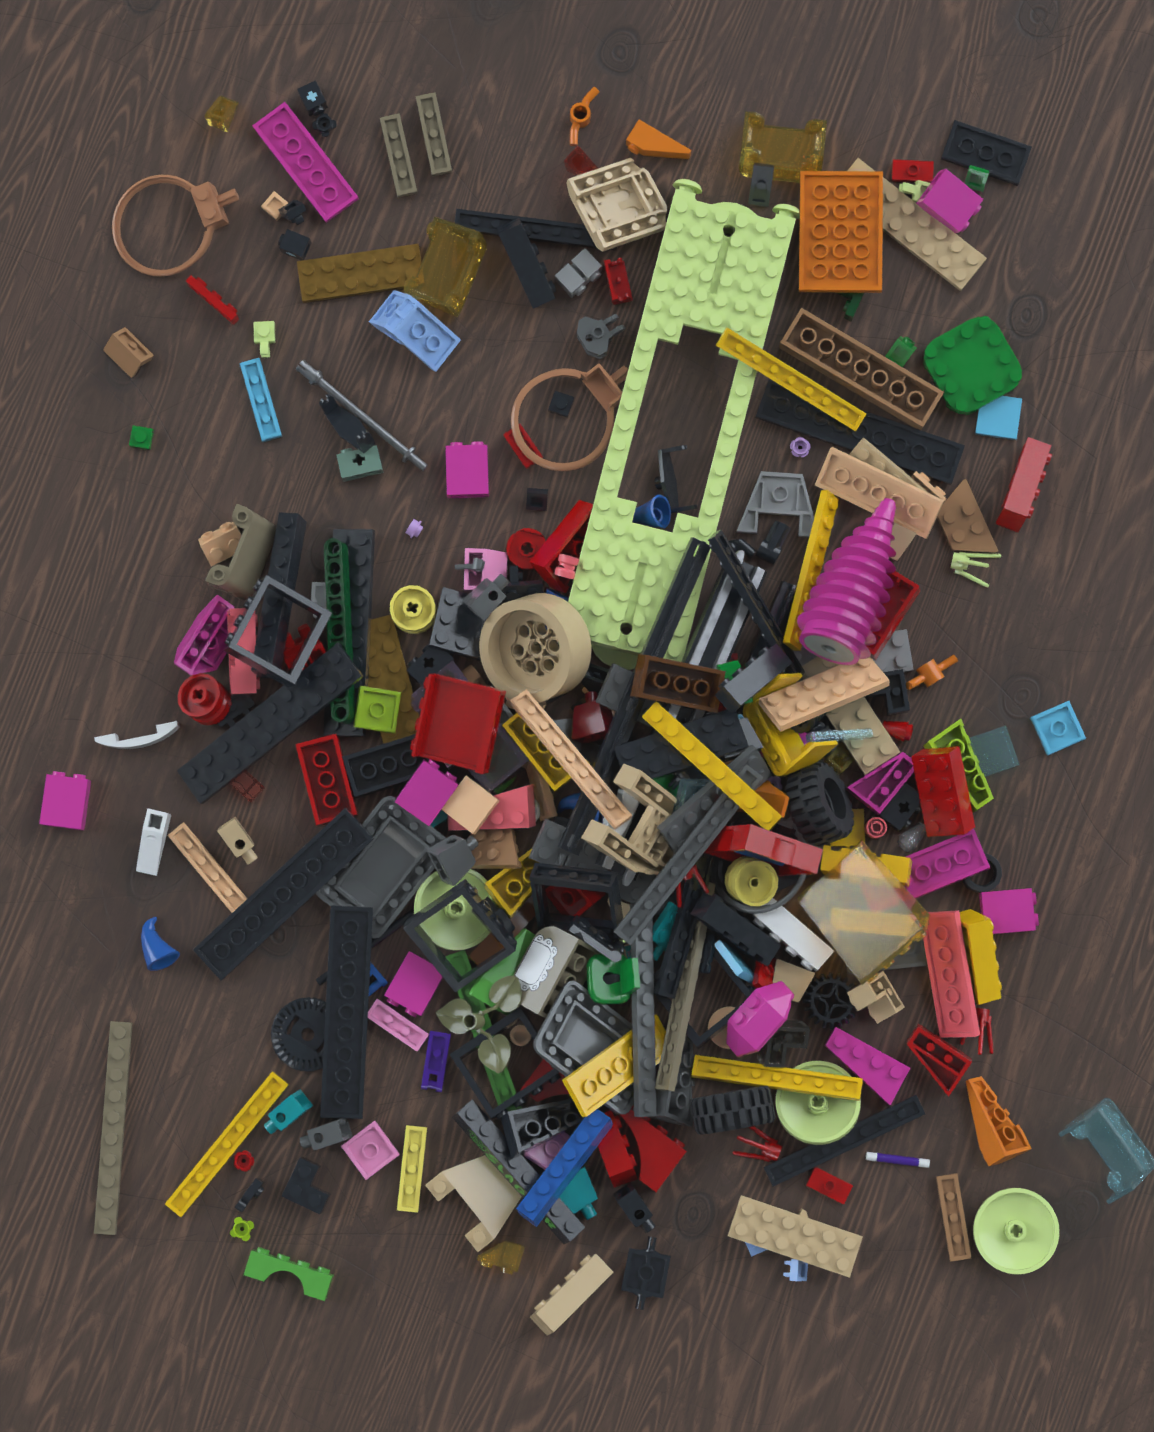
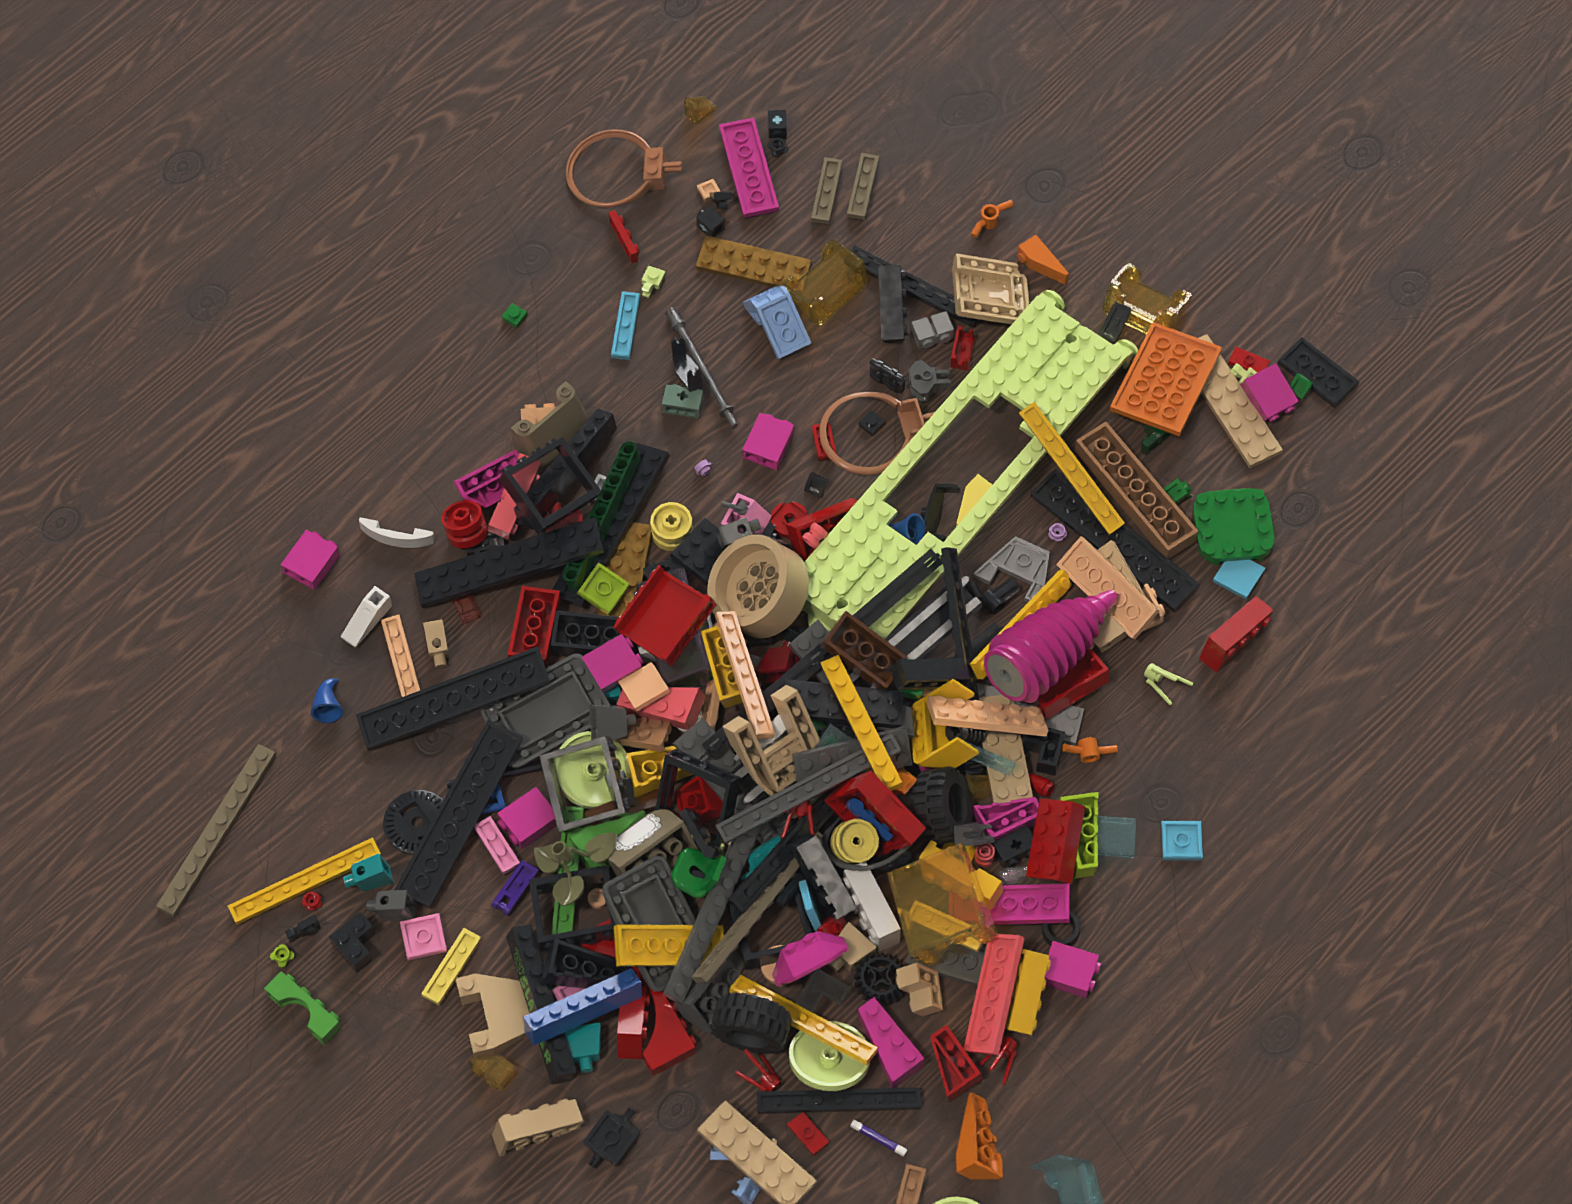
camera: 20 degrees right, 20 degrees down
medium nougat panel [103,327,154,378] -> none
clear red slope [564,146,599,176] -> none
black torso [613,1182,655,1233] -> none
medium nougat wing [937,479,998,554] -> none
none -> black plate [869,358,905,394]
none -> dark grey hinge [954,822,995,846]
none -> light yellow slope [956,474,992,527]

